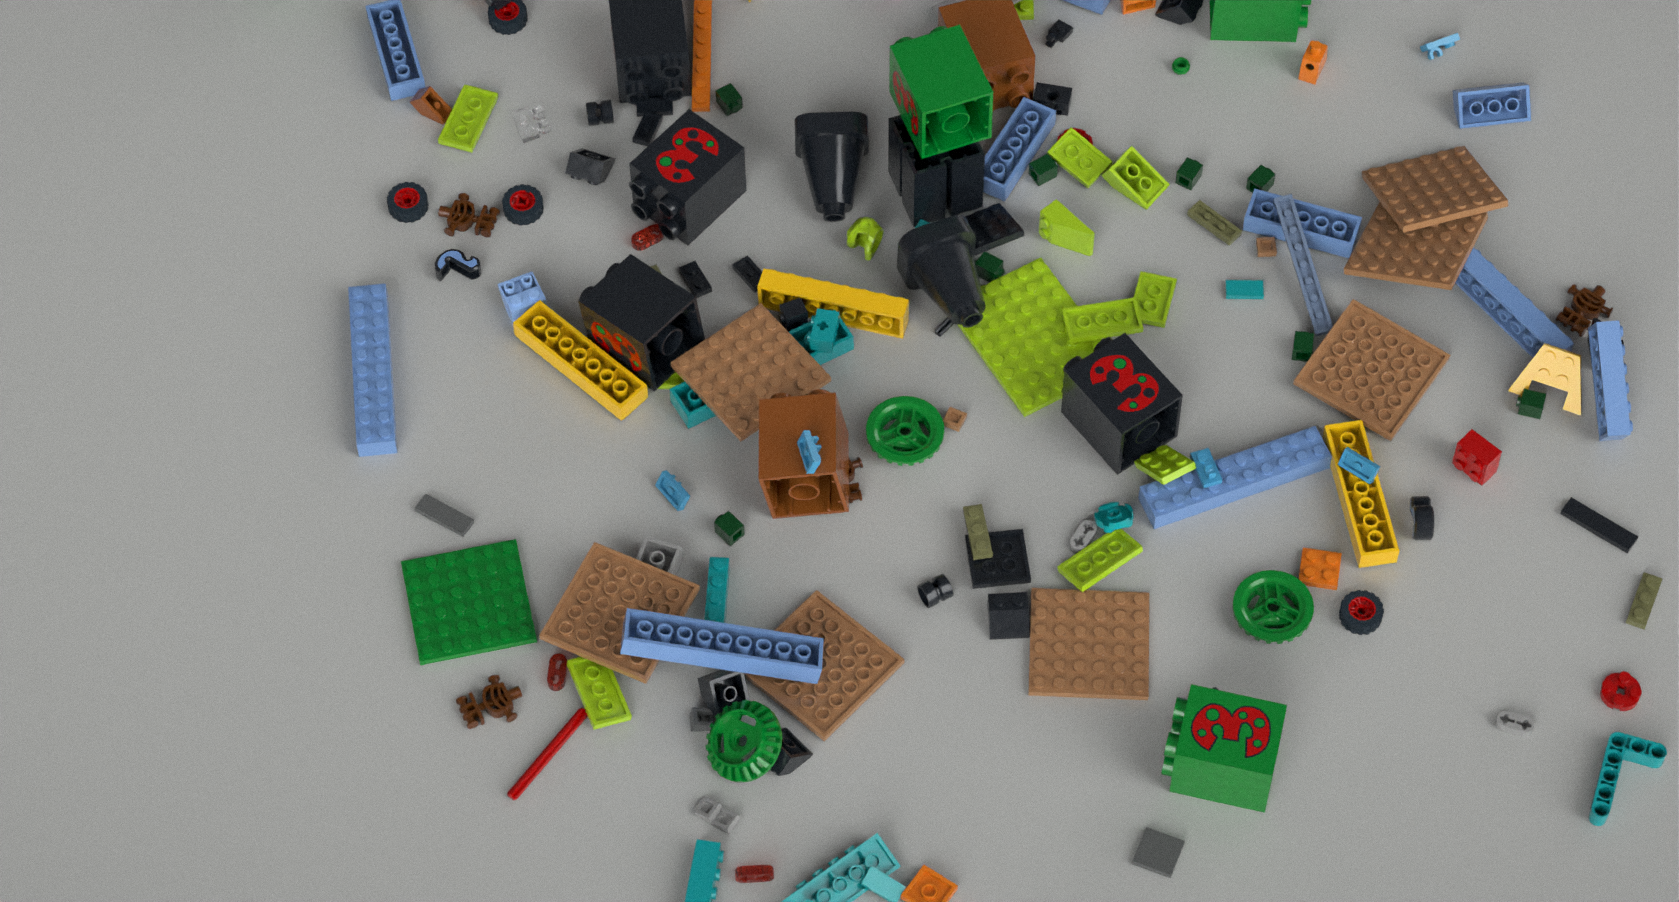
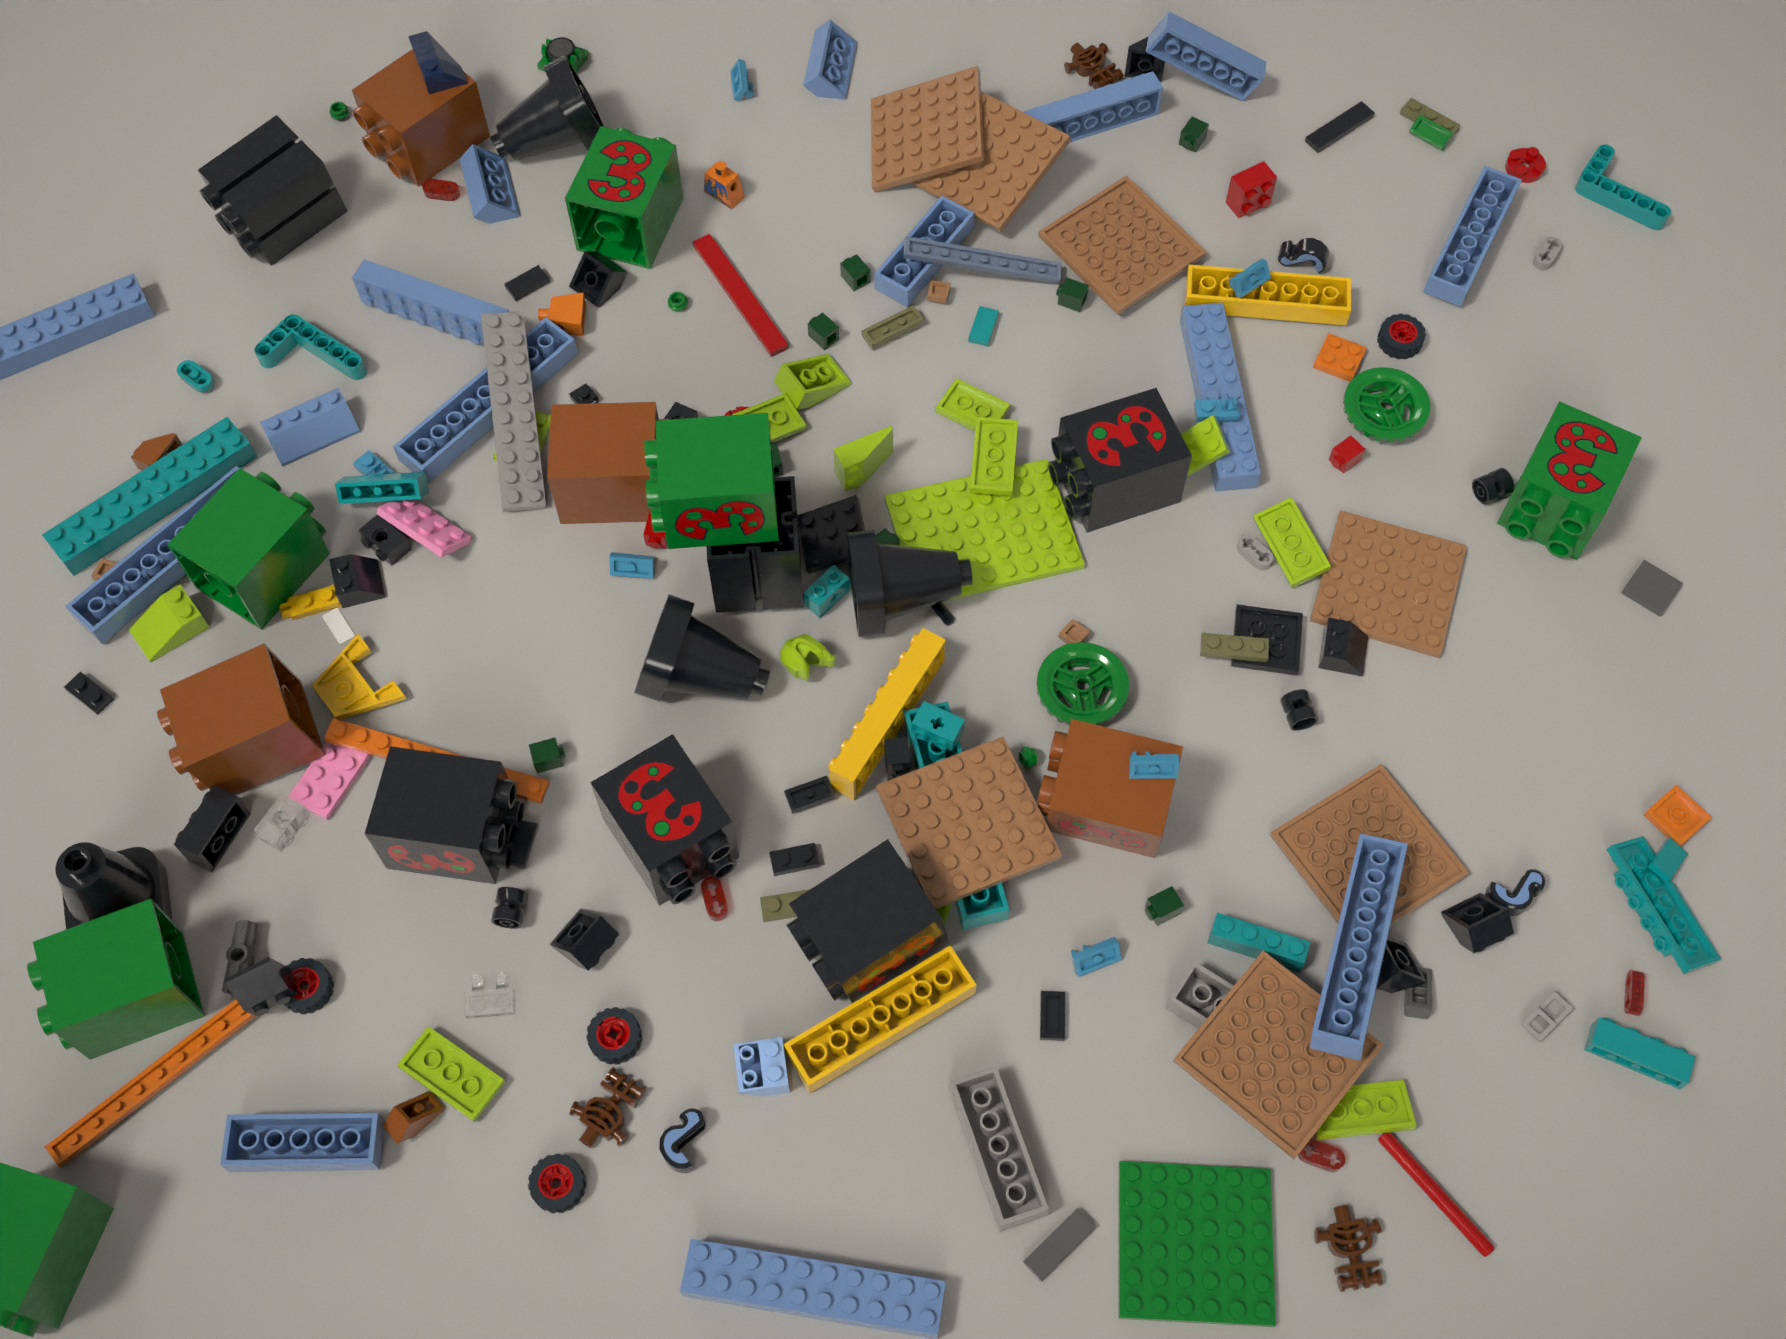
camera: 75 degrees left, 5 degrees up
black plate [632,111,663,147] -> none
green gear [705,700,782,783] -> none
teal plate [1094,502,1134,533] -> none
yellow wing [1508,343,1582,415] -> none
none -> red tile [692,234,788,357]
none -> light grey brick [949,1066,1049,1232]
none -> black tile [1040,991,1065,1041]
none -> red brick [1329,435,1365,473]
none -> green tile [1409,115,1453,151]
none -> medium blue brick [1423,166,1522,307]
none -> black animal [1485,869,1546,916]

